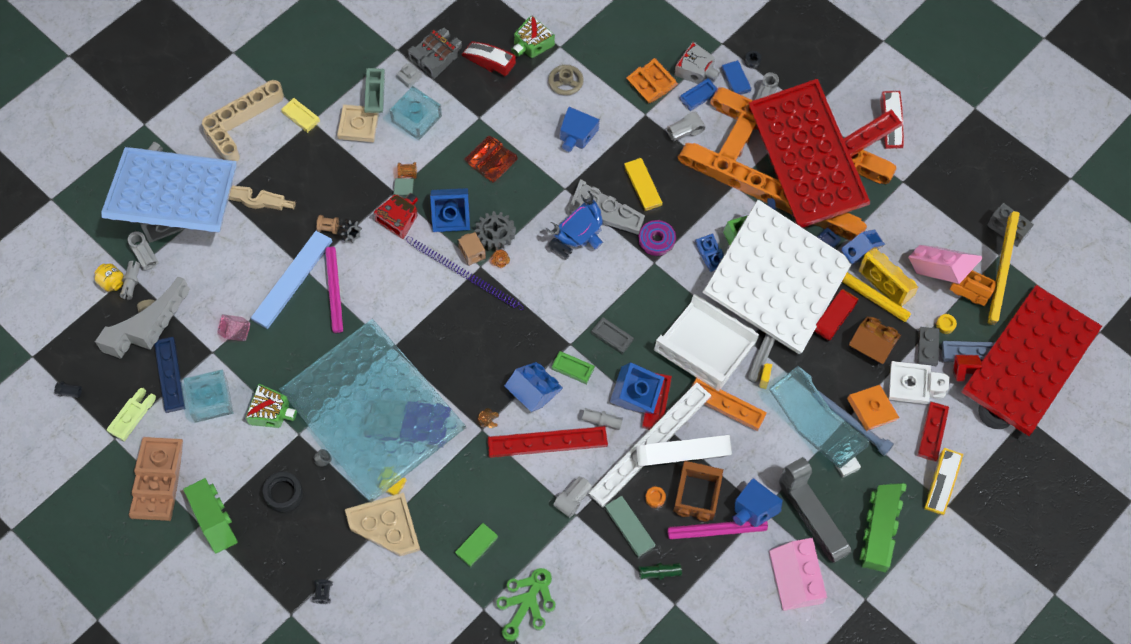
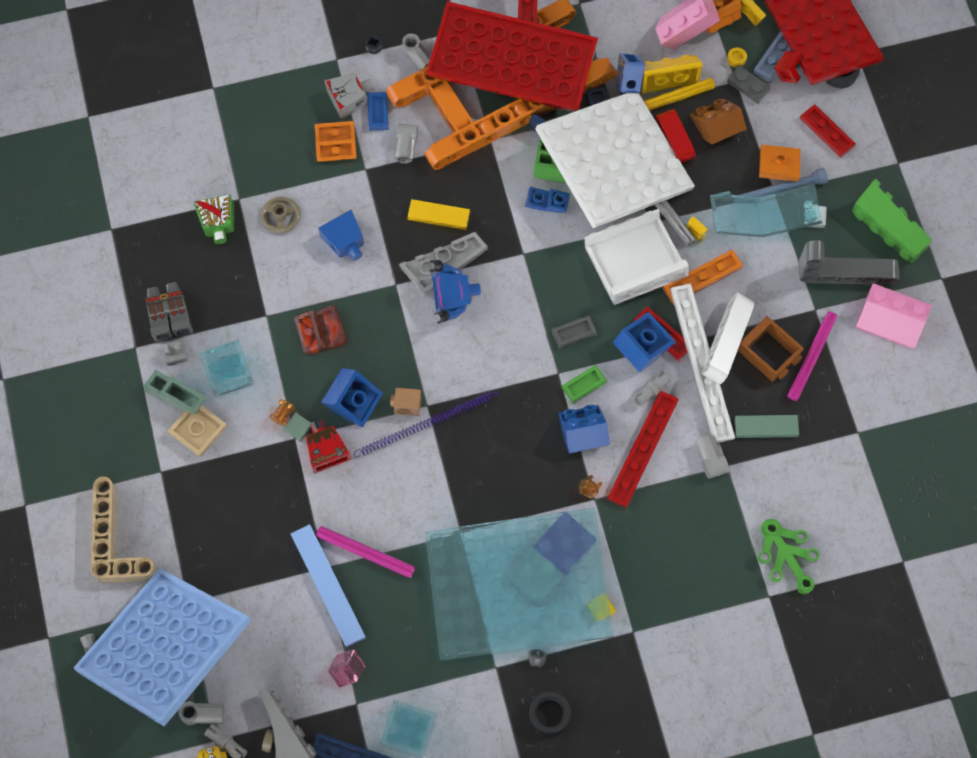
camera: 55 degrees left, 5 degrees up
tan piece [228,185,296,210] -> none
torso [246,384,297,428] -> none
light yellow tile [281,98,320,133] -> none
black bush [312,579,333,604] -> none
medium nougat bush [317,215,339,234] -> none
black gear [337,219,362,243] -> none
tan plate [345,492,420,556] -> none
bright green tile [455,523,498,567] -> none
slope [462,42,516,76] -> none
dark grey gear [475,211,516,251] -> none
clear orange plate [491,250,510,268] -> none
black pin [548,238,573,259] -> none
magenta tile [639,220,676,256] -> none
dark green pin [639,563,682,580] -> none
orange tile [645,487,666,508] -> none
blue tile [721,60,752,95] -> none
blue torso [733,478,783,527] -> none
white plate [889,361,949,404] -> none
slope [924,448,963,516] -> none

